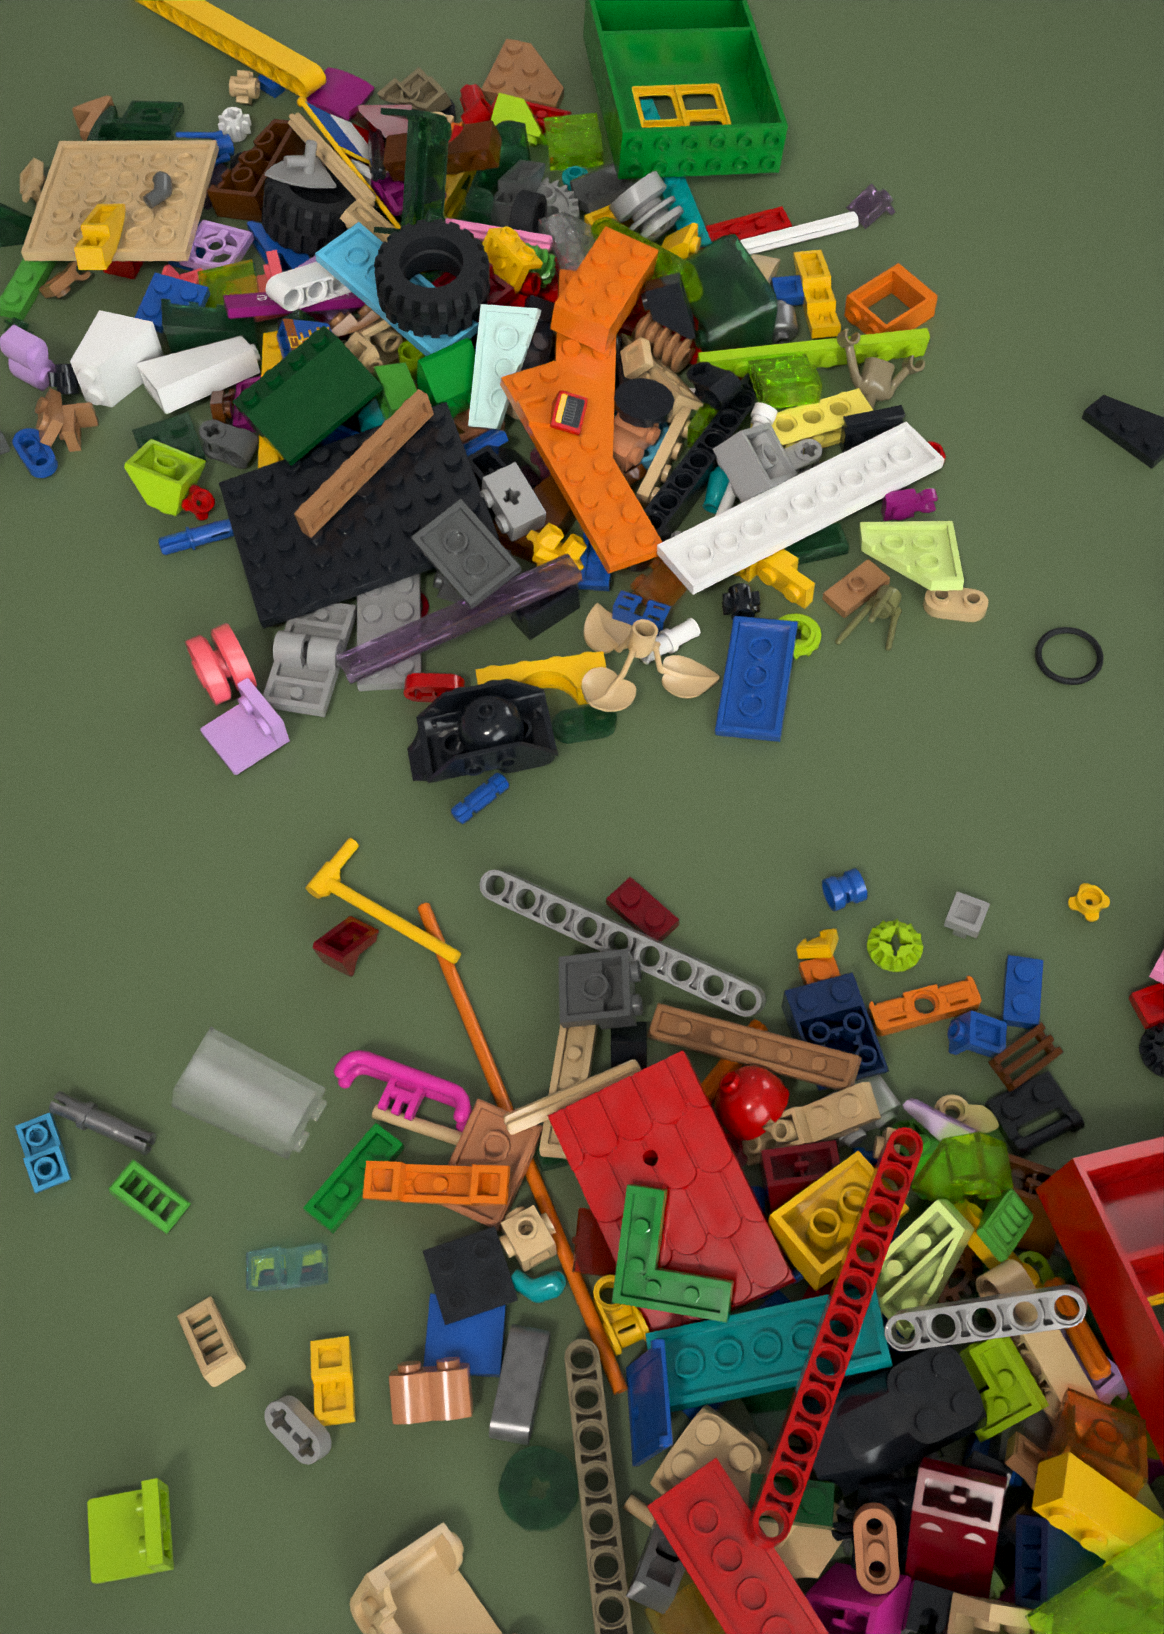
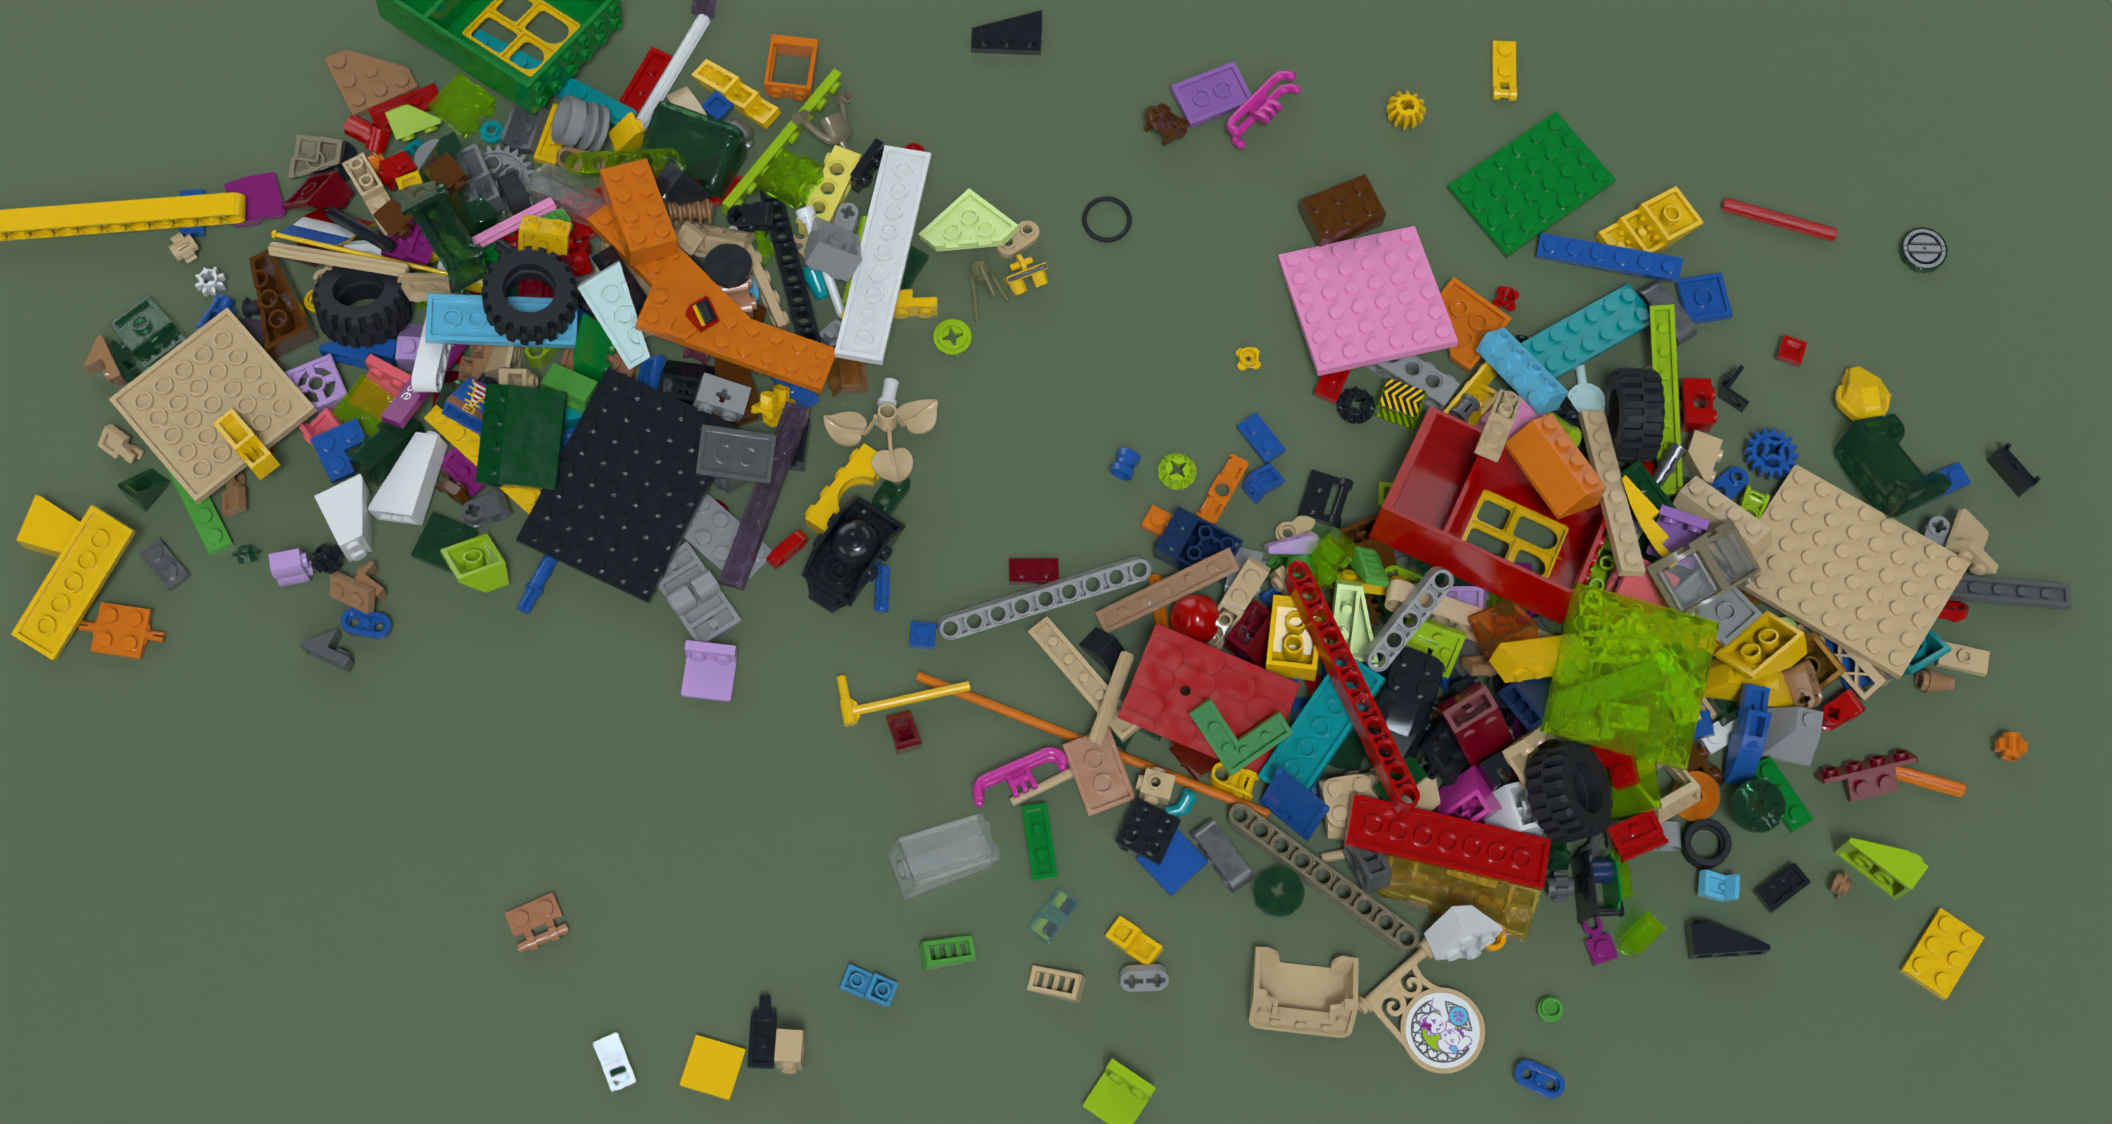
camera: 55 degrees left, 10 degrees up
flat silver pin [49,1091,156,1155] -> none
dark grey arm [143,171,172,209] -> none
red plate [181,485,215,521] -> none
coral wheel [185,623,257,706] -> none
light grey shield [265,140,336,188] -> none
medium nougat plate [294,389,434,538] -> none
orange slope [362,1161,510,1206] -> none
nougat brick [389,1357,474,1424] -> none
dark grey plate [559,949,643,1030] -> none
blue piece [612,590,671,636] -> none
blue tile [715,616,798,742] -> none
black gear [722,583,761,620] -> none
yellow tile [796,928,839,959] -> none
medium nougat plate [823,559,890,619] -> none
nougat plate [853,1503,899,1594] -> none
magenta plate [881,488,938,521] -> none
light grey tile [944,891,990,939] -> none
reddish brown tile [988,1022,1063,1092] -> none
orange axle [1044,1277,1111,1381] -> none
none -> blue plate [909,621,936,650]
none -> yellow hips [1002,253,1048,296]

